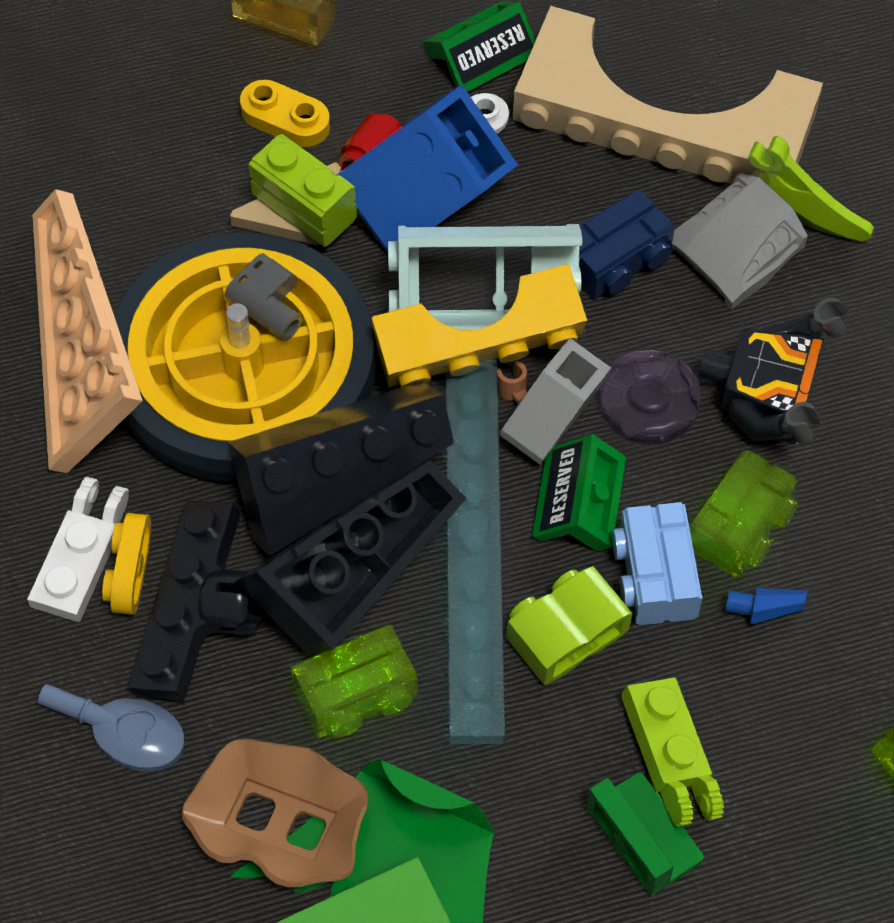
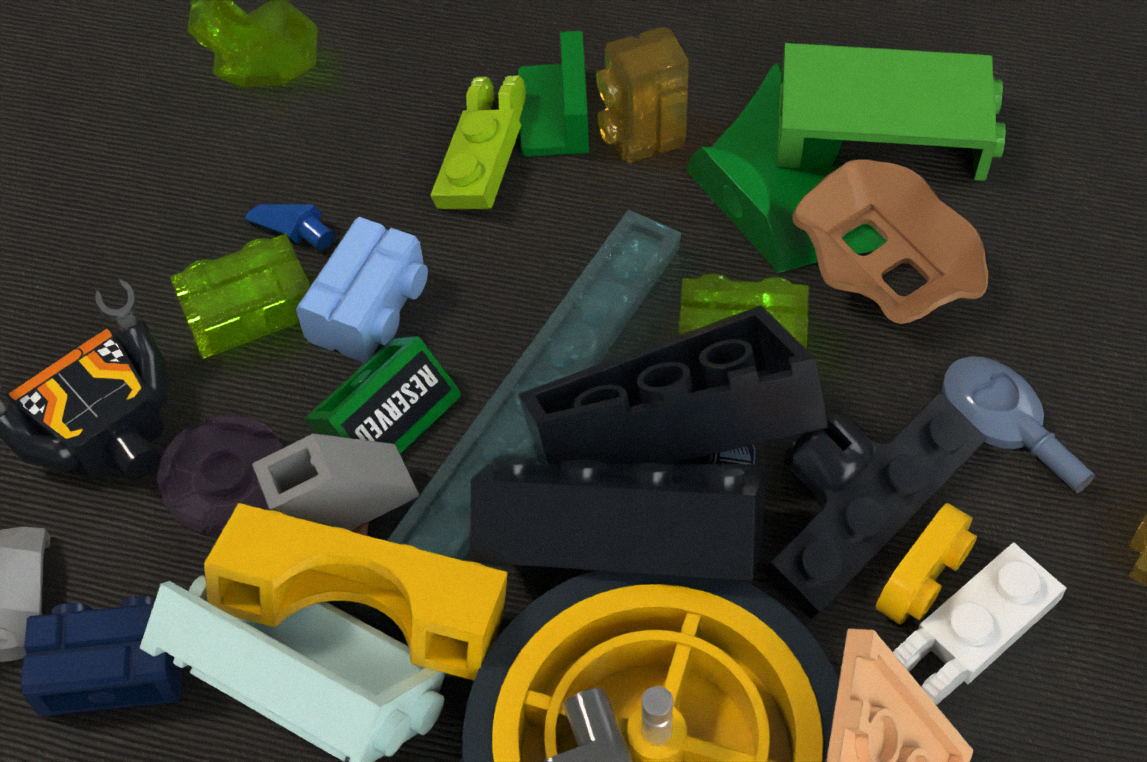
camera: 145 degrees left, 5 degrees down
lime brick [506,566,633,685] -> none
none -> clear yellow brick [596,26,689,163]

